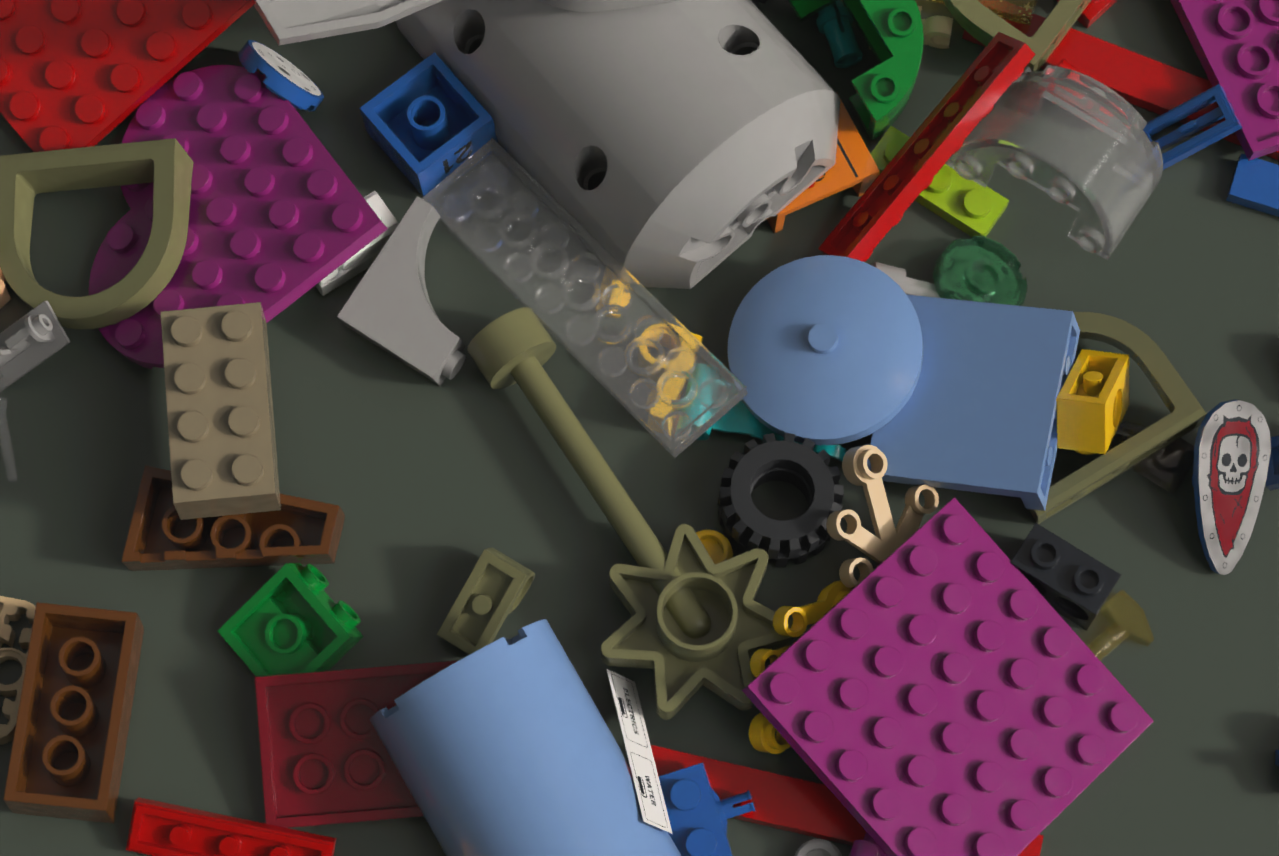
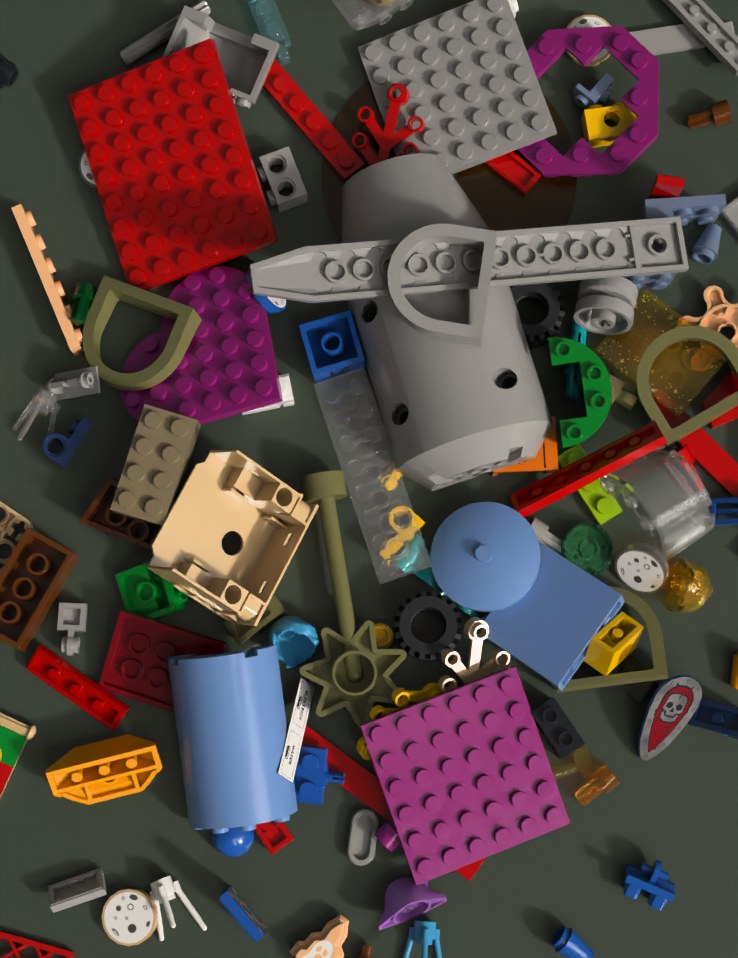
camera: 30 degrees right, 10 degrees up
light grey arch [337,196,466,386] -> none
none -> dark blue plate [42,416,93,469]
none -> light grey plate [57,602,88,656]
none -> tan piece [146,450,319,627]
none -> dark azure hair [268,615,320,668]
none -> clear orange piece [575,763,621,806]
none -> white tile [615,543,669,594]
none -> clear yellow cylinder [661,557,713,613]

